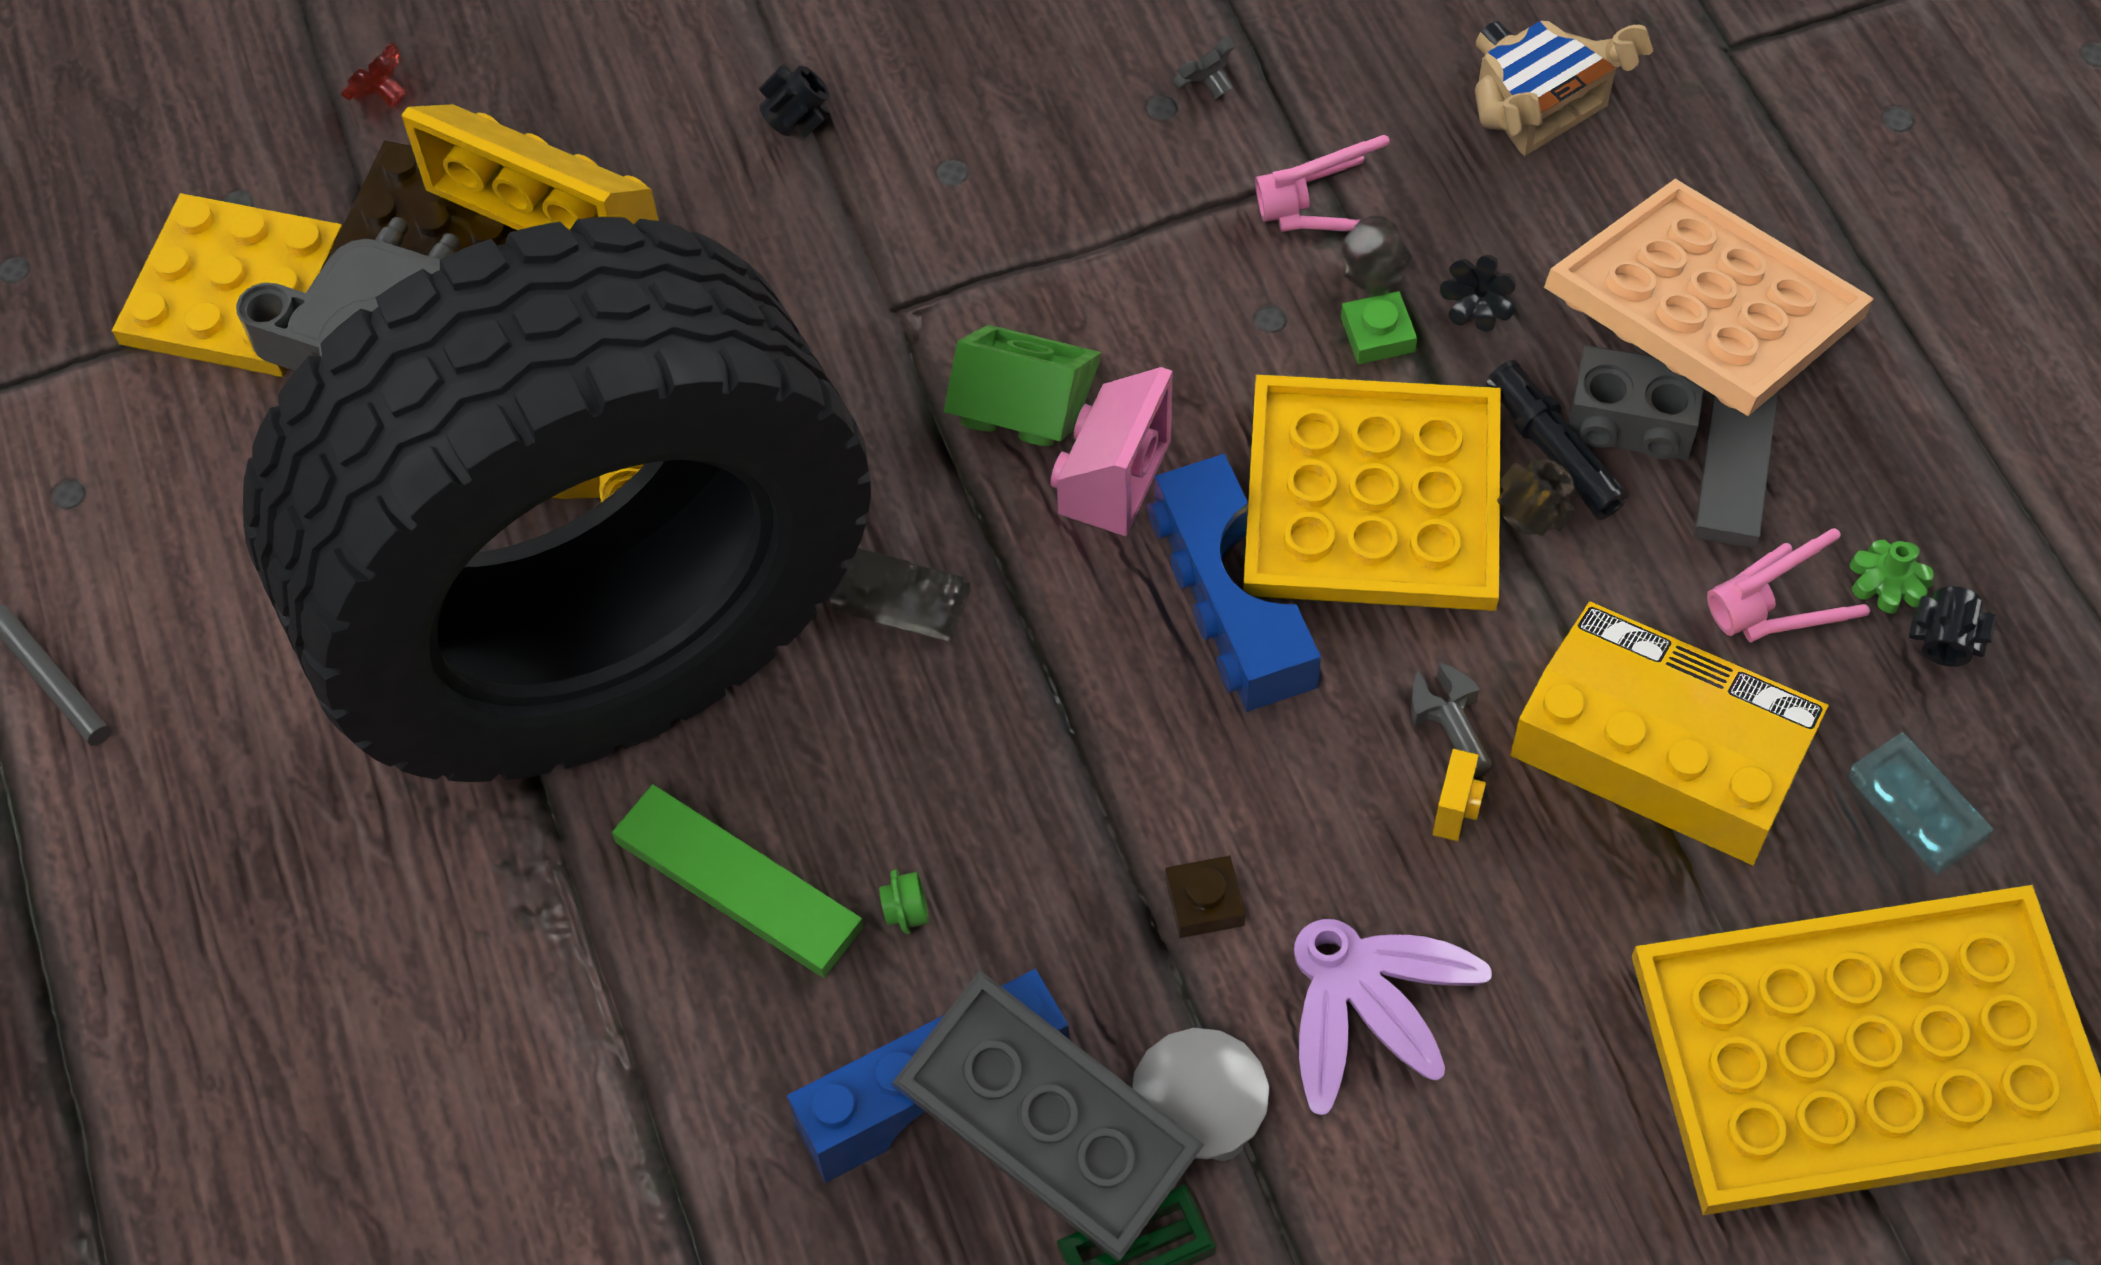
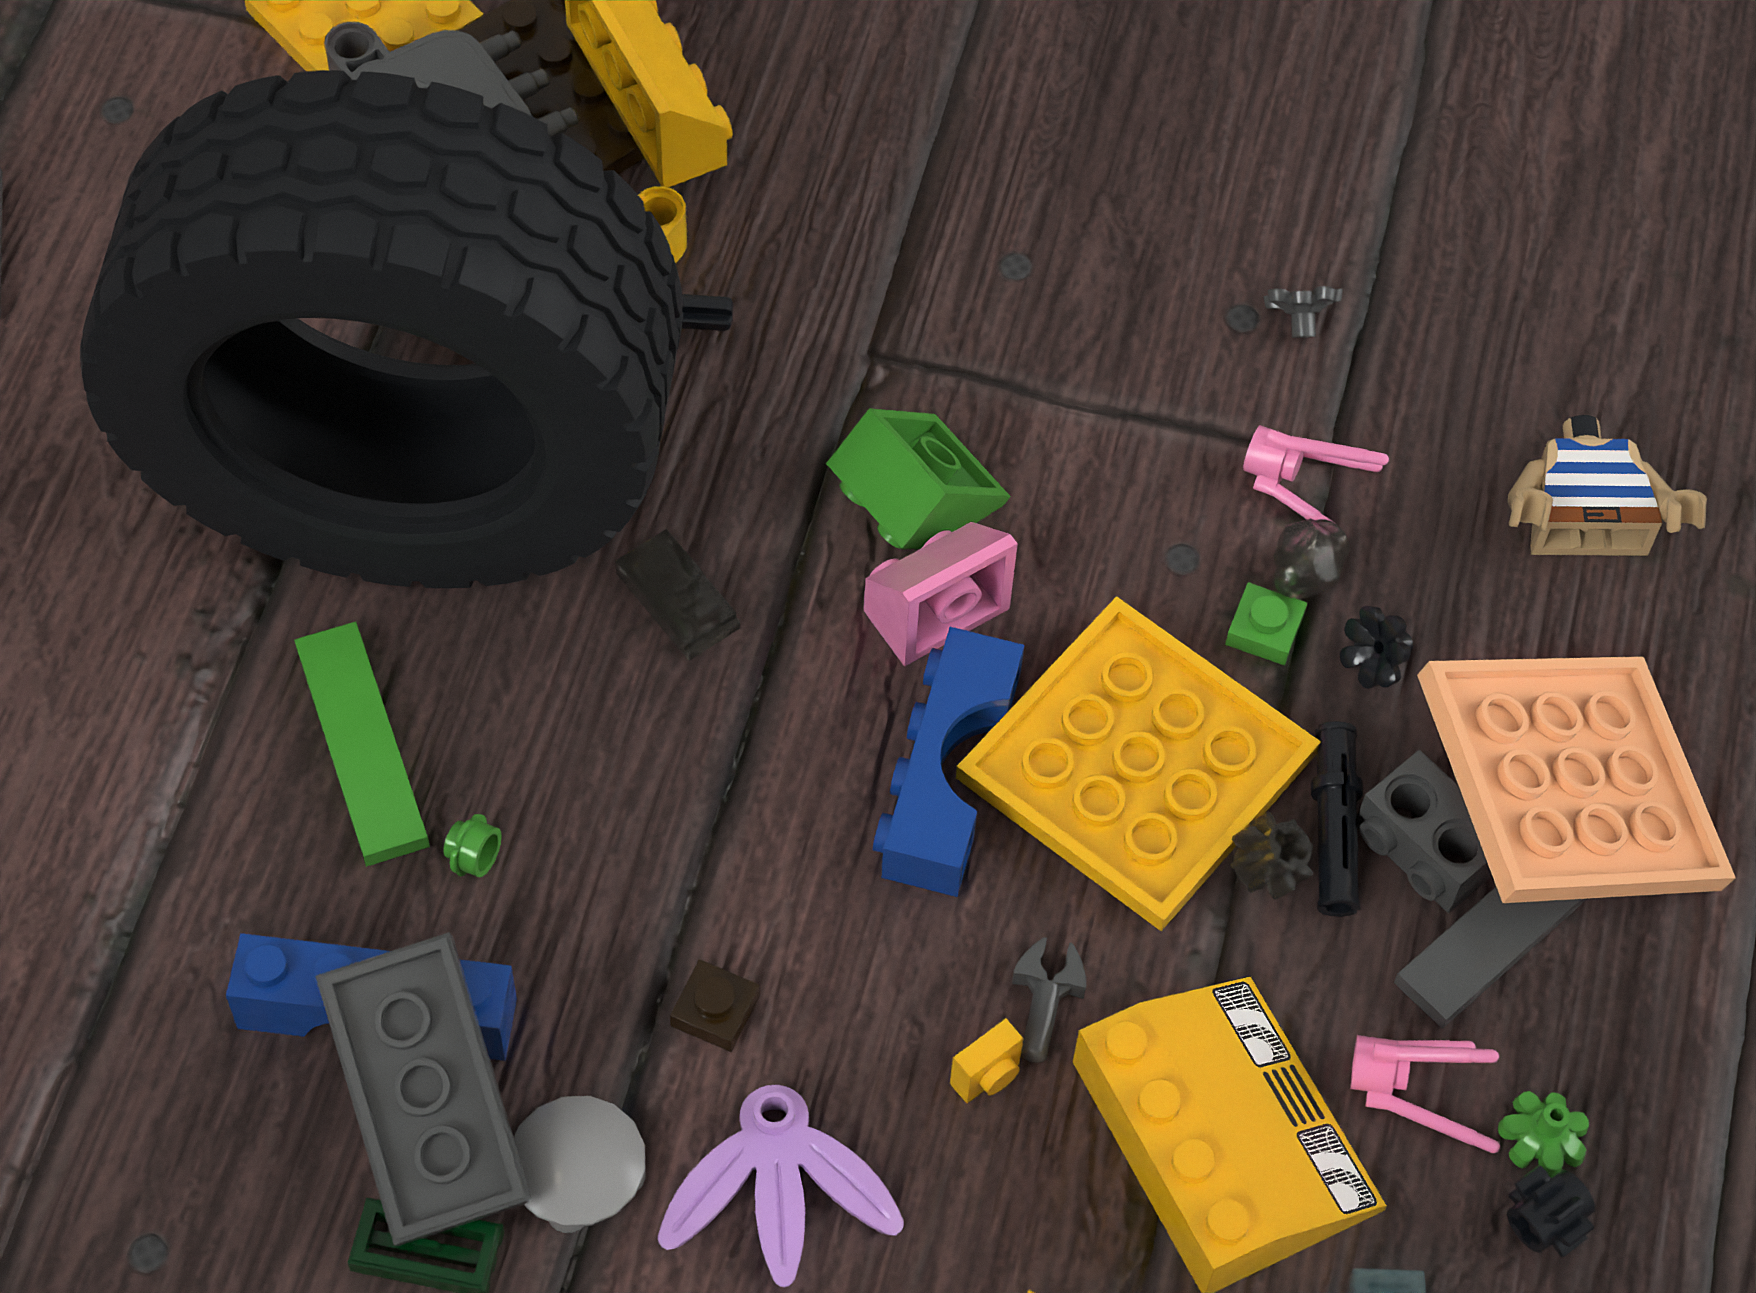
camera: 30 degrees right, 0 degrees up
black gear [759,64,830,137] -> none

